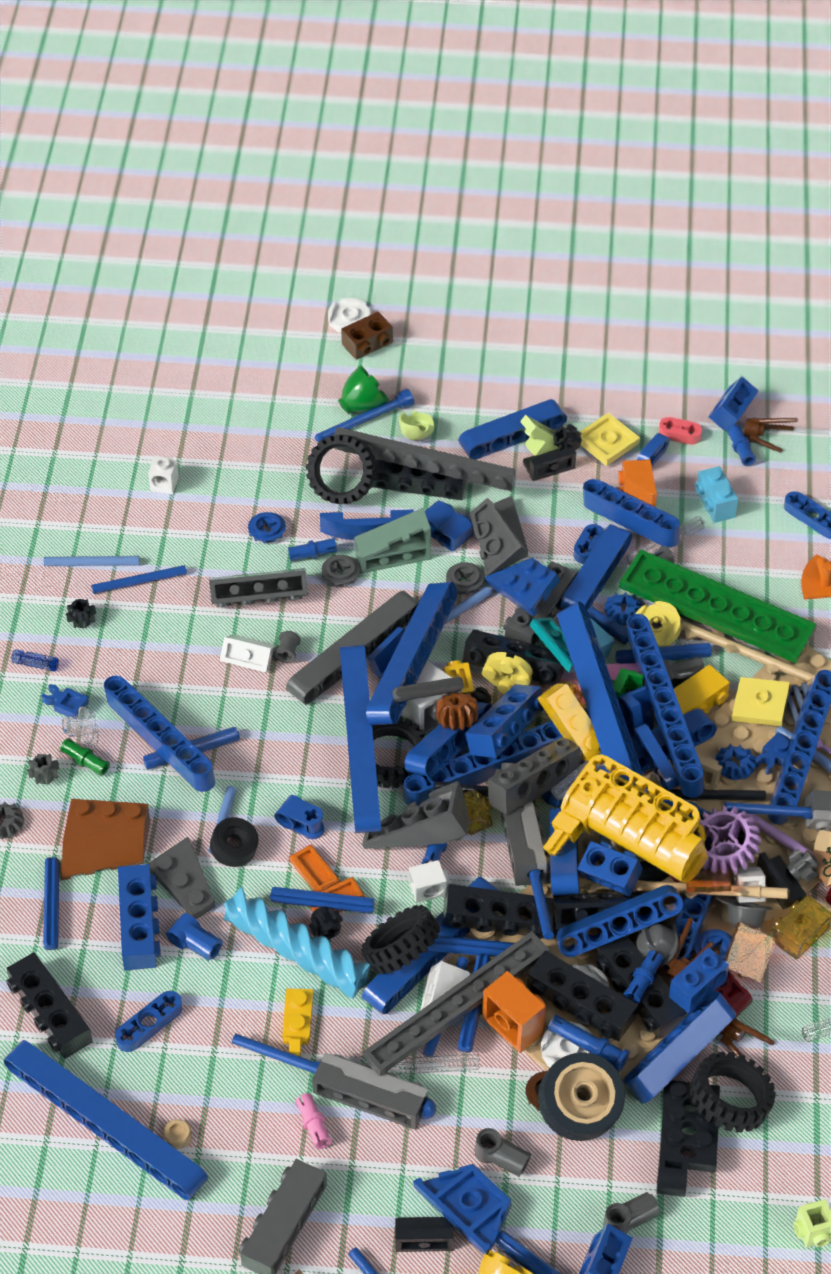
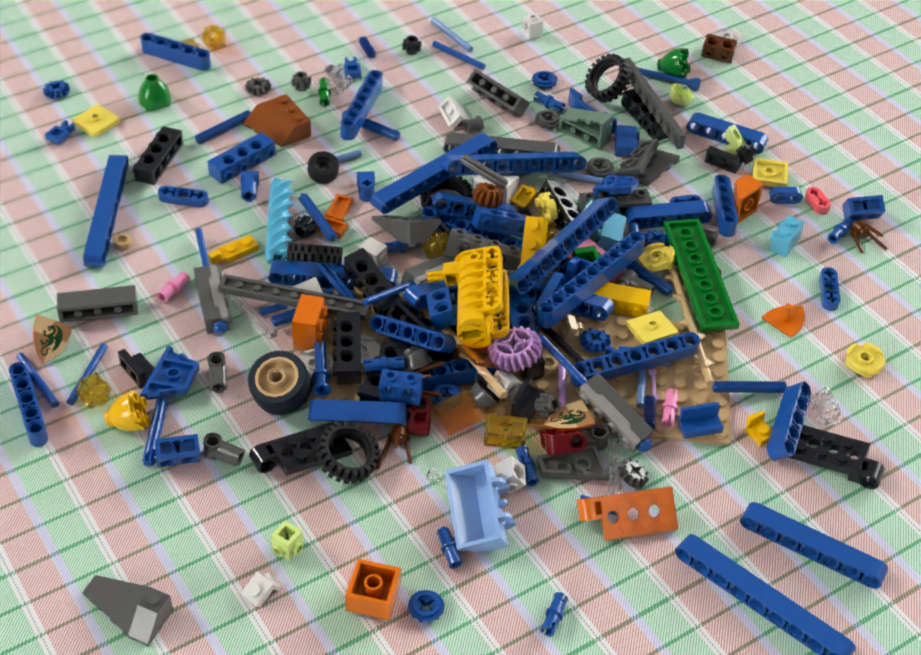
camera: 50 degrees right, 5 degrees down
dark grey wing [147,837,215,919] -> none

